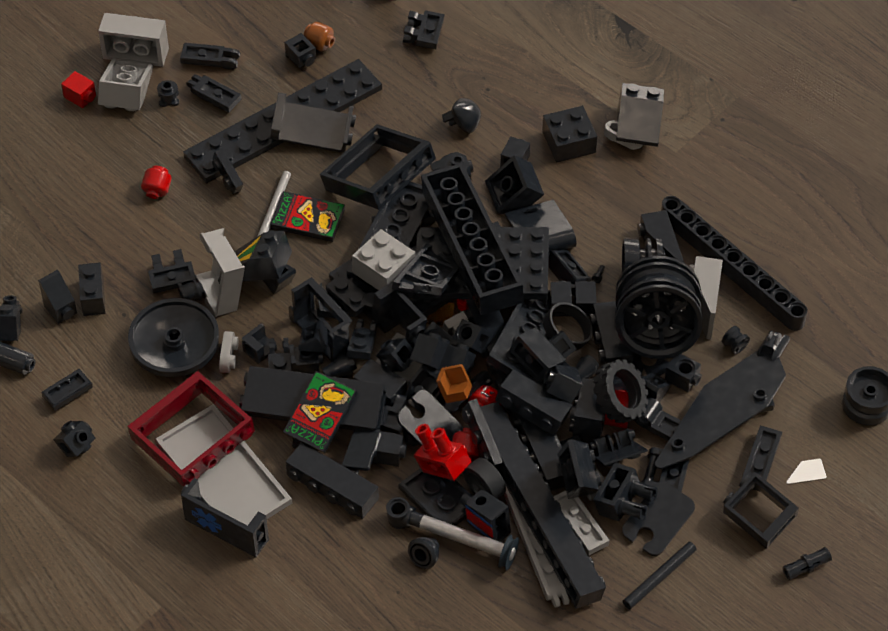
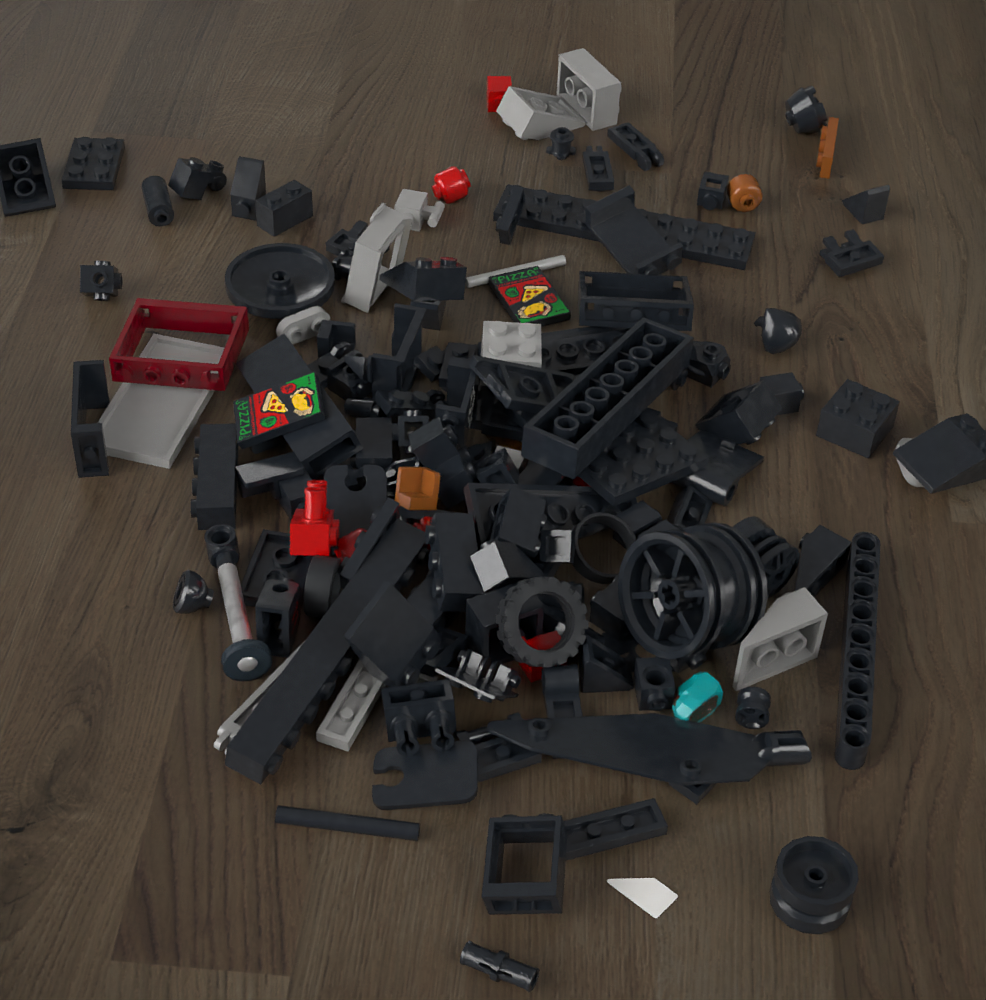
camera: 50 degrees right, 10 degrees down
black plate [41,368,93,411] -> none
none -> light grey brick [395,189,445,231]
none -> teal rock [672,672,723,723]

